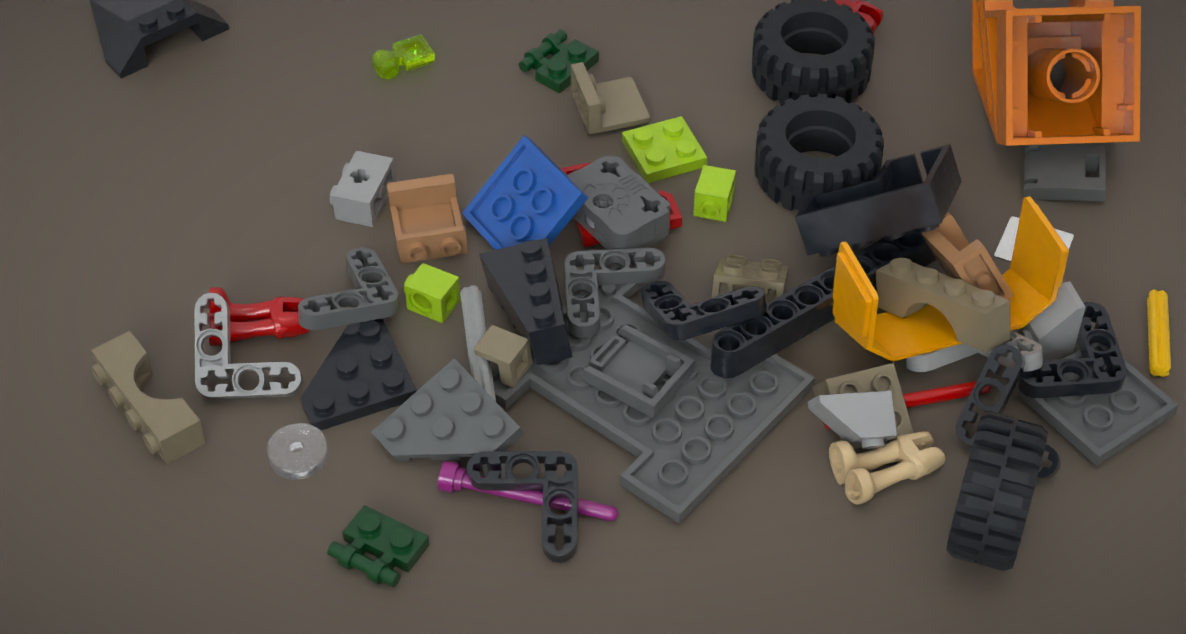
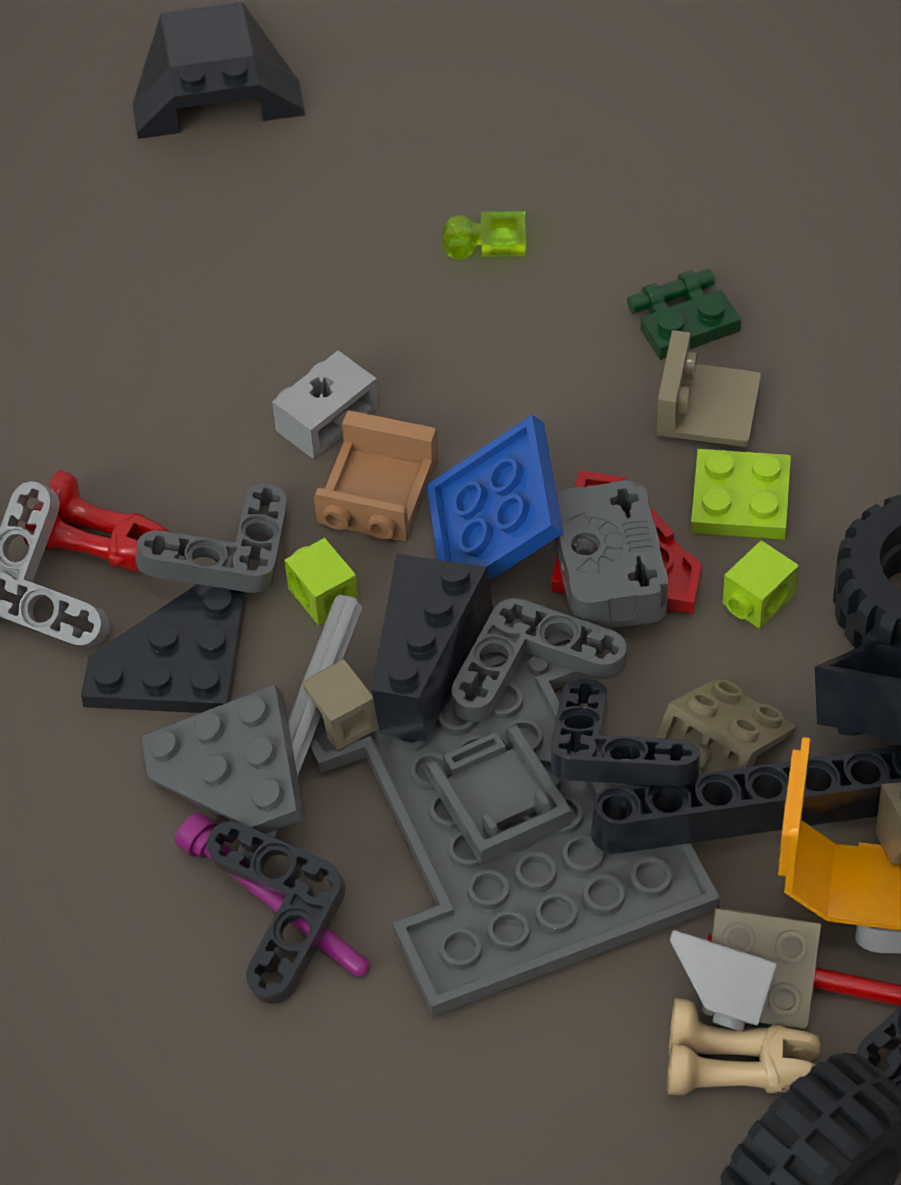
camera: 30 degrees right, 5 degrees up
clear piece [267,423,328,480] -> none
dark green plate [327,505,430,587] -> none

